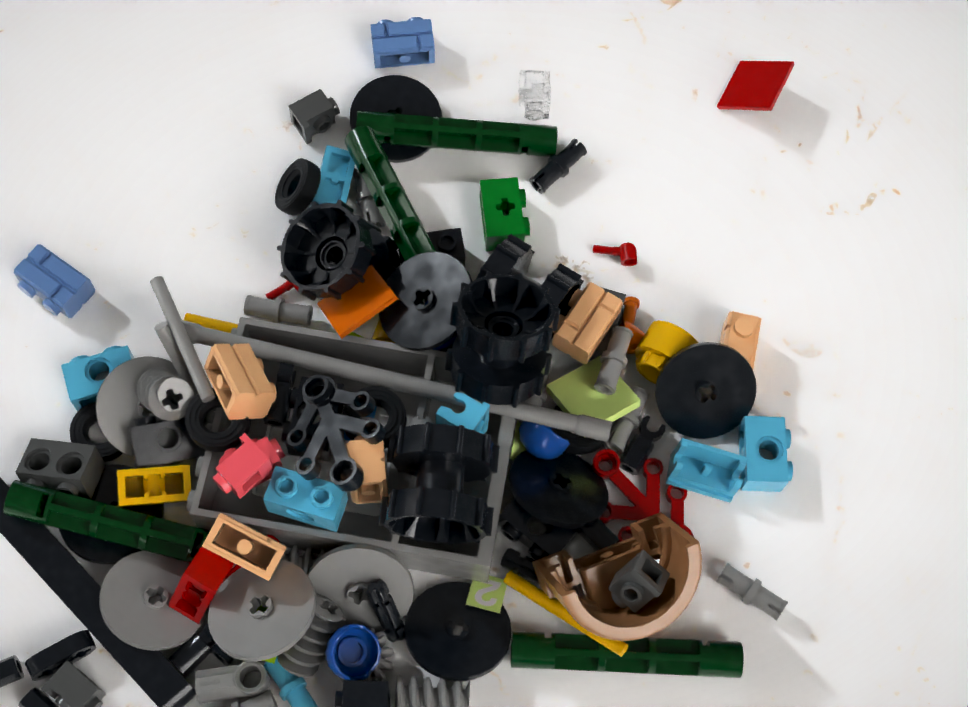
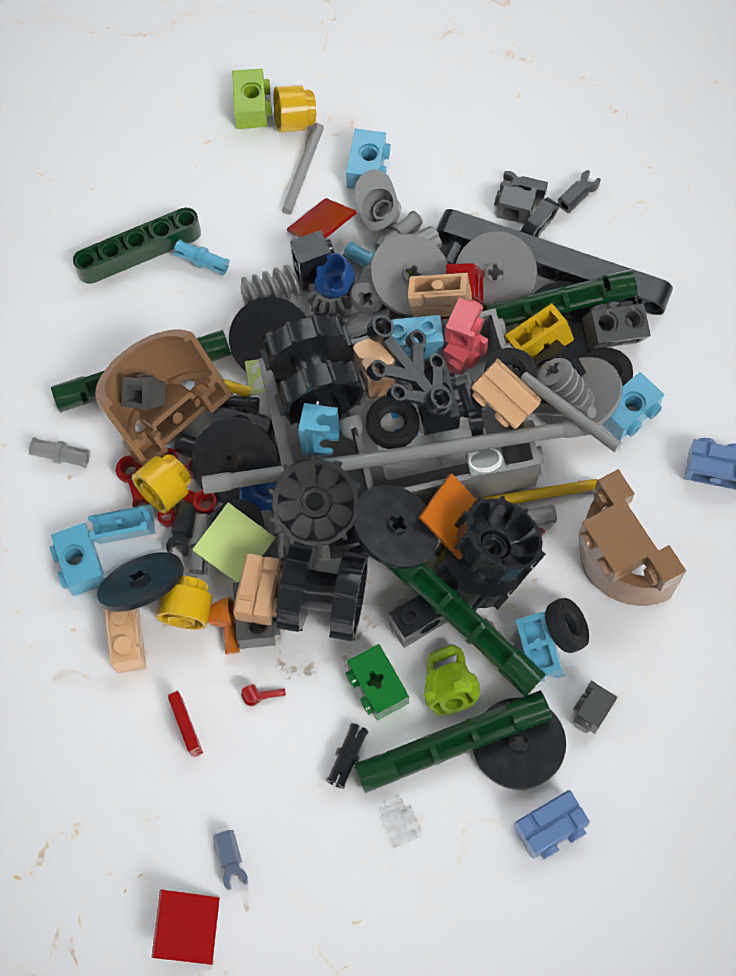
camera: 165 degrees right, 0 degrees up
light grey pin [594,326,633,395] -> none
none -> yellow piece [132,455,191,514]
none -> red tile [168,691,204,757]
none -> sand blue bar [213,830,249,891]
none -> lime piece [424,644,480,716]
none -> light grey sticker [465,447,507,477]
none -> medium nougat piece [578,469,686,606]

